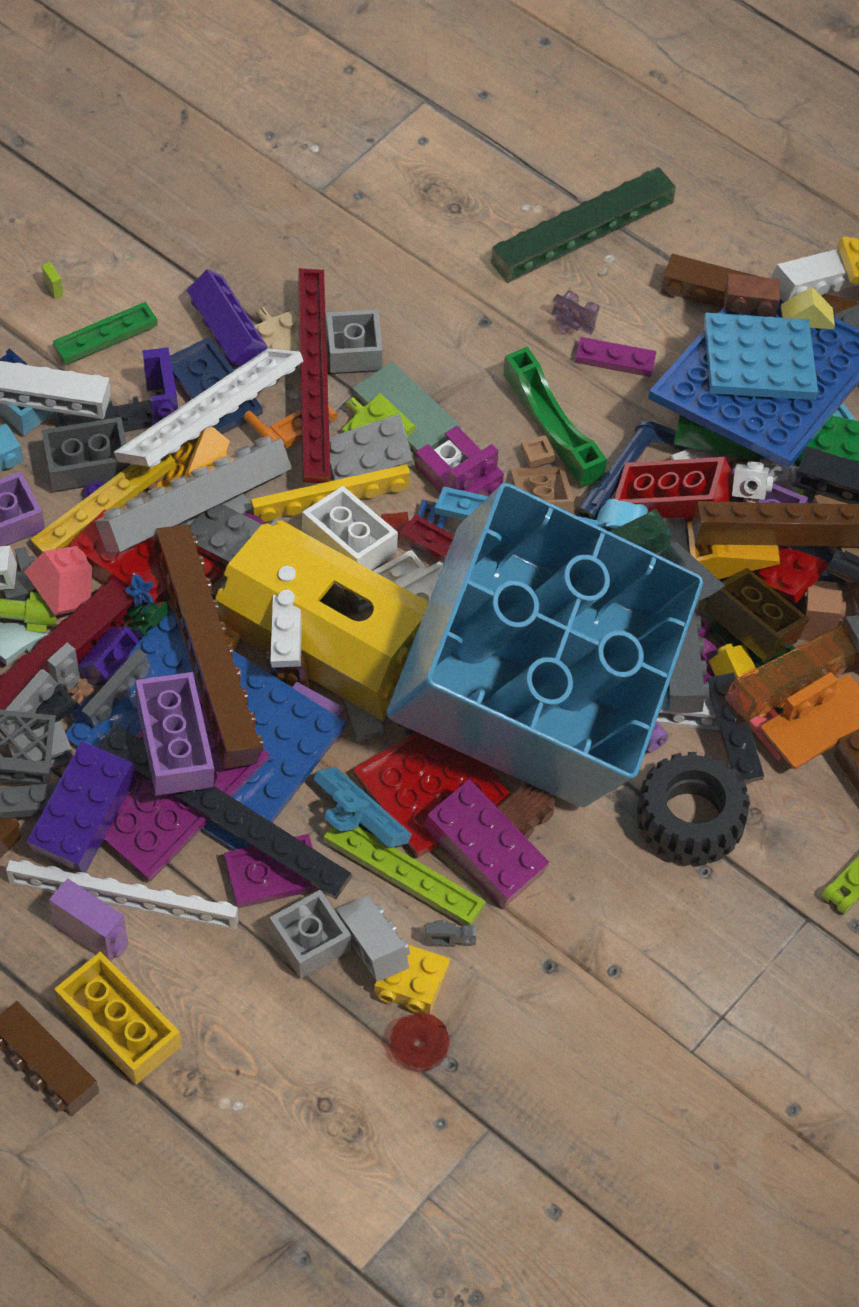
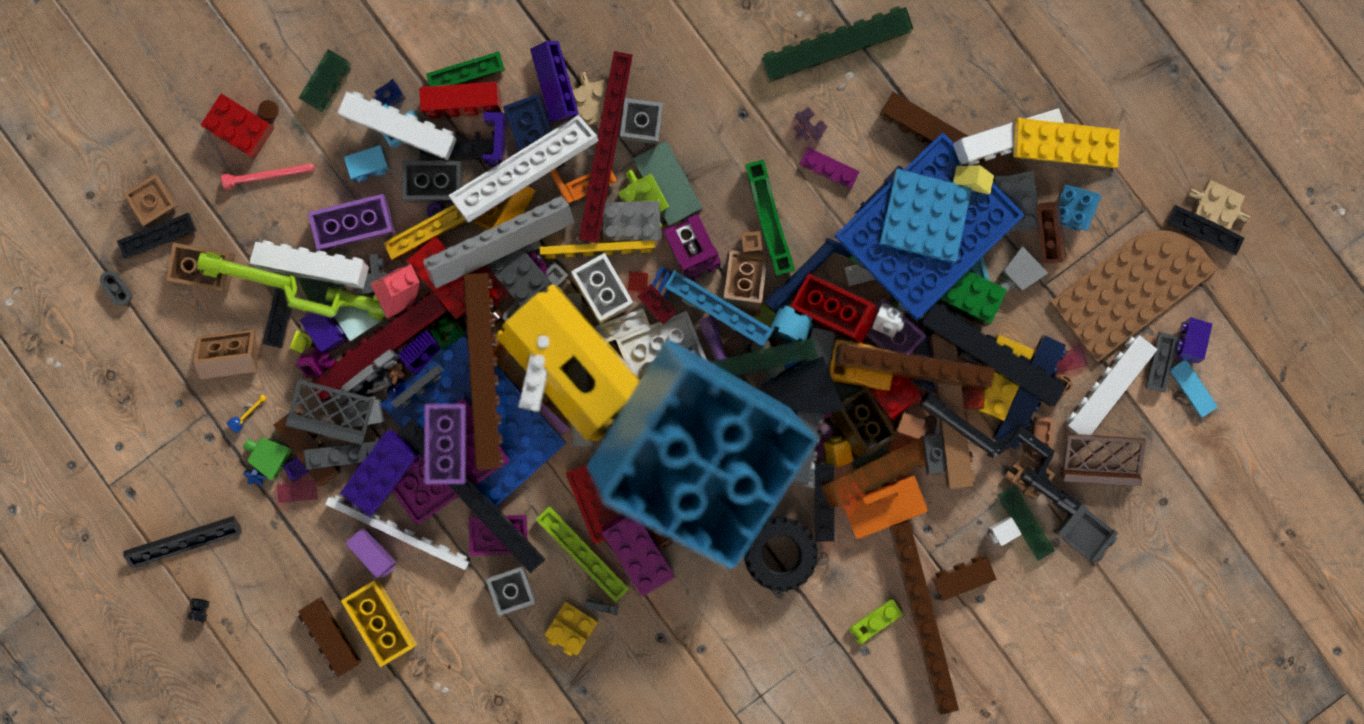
camera: 15 degrees right, 30 degrees up
lime tile [41,262,63,299] -> none
blue plant [125,574,154,607] -> none
dark azure plate [313,767,412,848] -> none
light grey brick [336,895,410,982] -> none
clear red plate [390,1012,450,1072] -> none
copper brick [724,273,780,317] -> none
none -> red brick [419,82,502,119]

